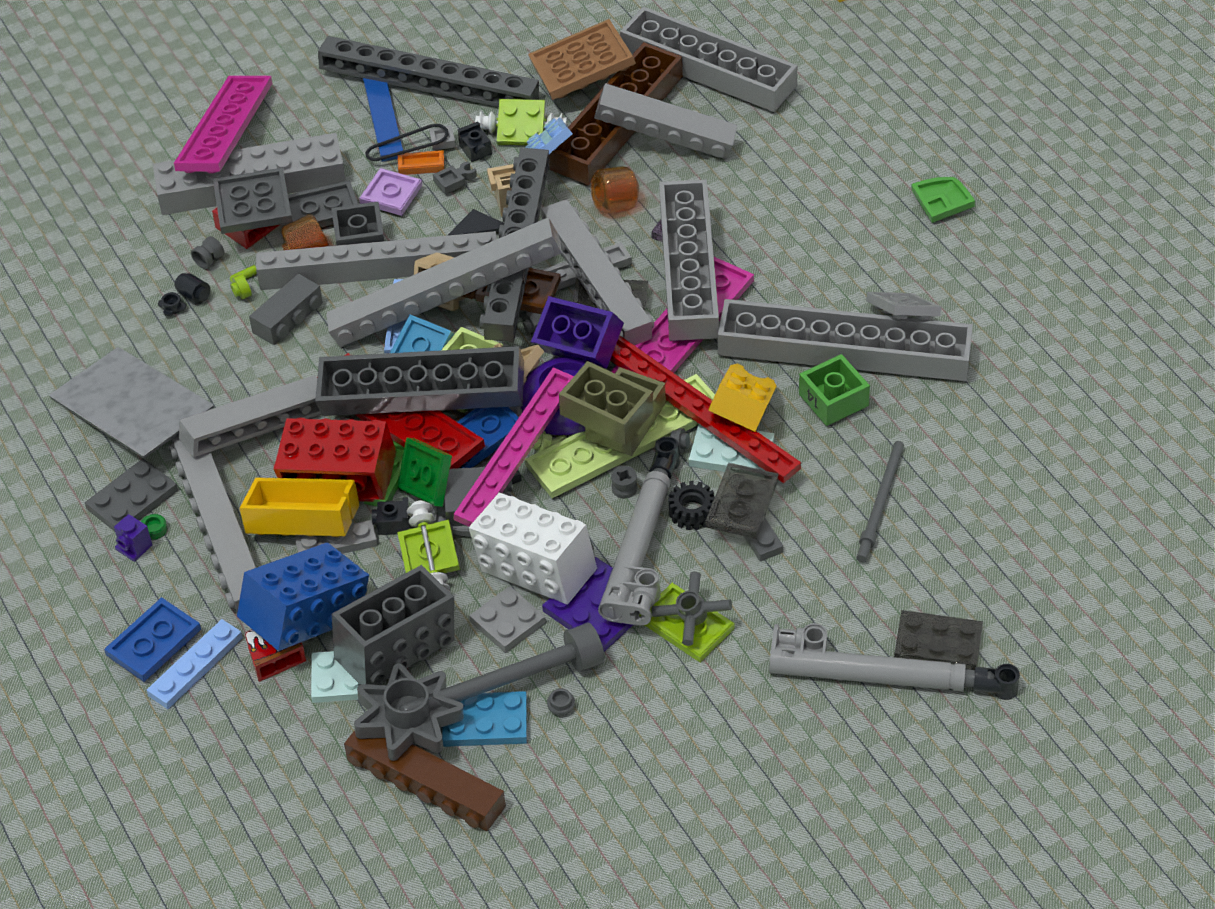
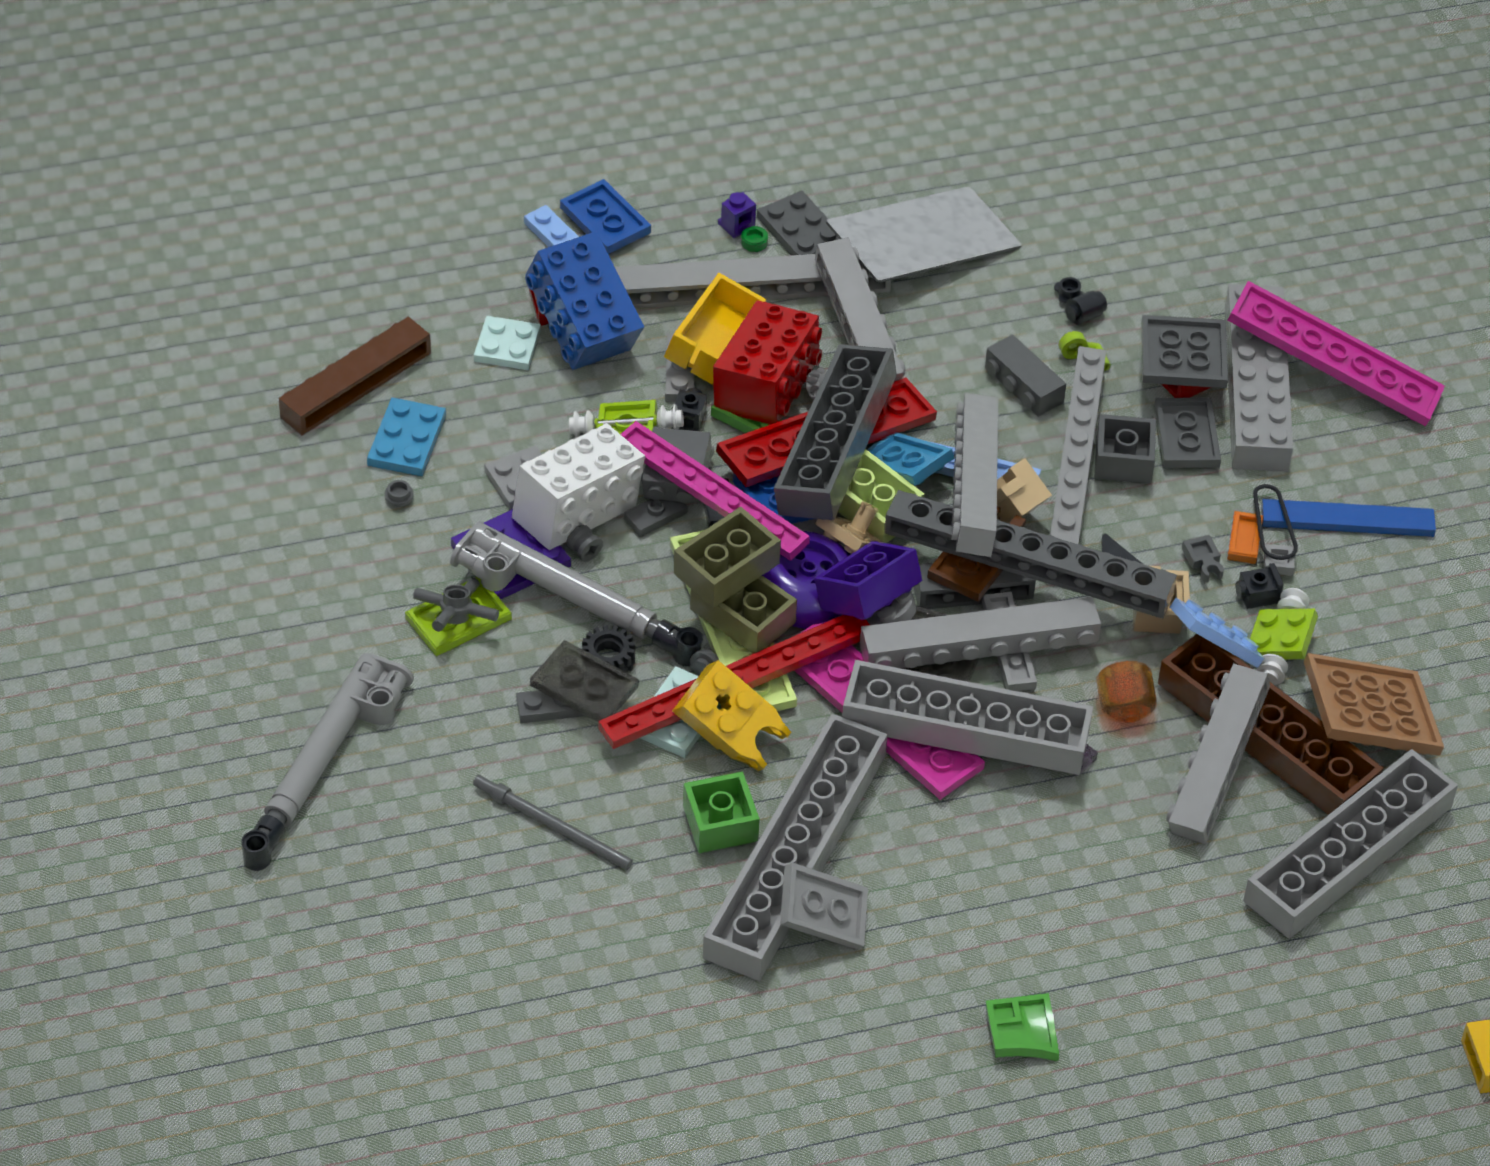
camera: 100 degrees right, 0 degrees up
dark grey wheel [191,236,224,269] -> none
clear orange head [281,214,330,250] -> none
dark grey brick [318,36,539,107] -> none
dark grey brick [332,565,455,685] -> none
dark grey piece [354,622,604,761] -> none
lavender plate [359,168,423,216] -> none
green tile [397,437,452,507] -> none
dark grey wheel [611,466,637,499] -> none
clear smoke plate [894,610,983,670] -> none

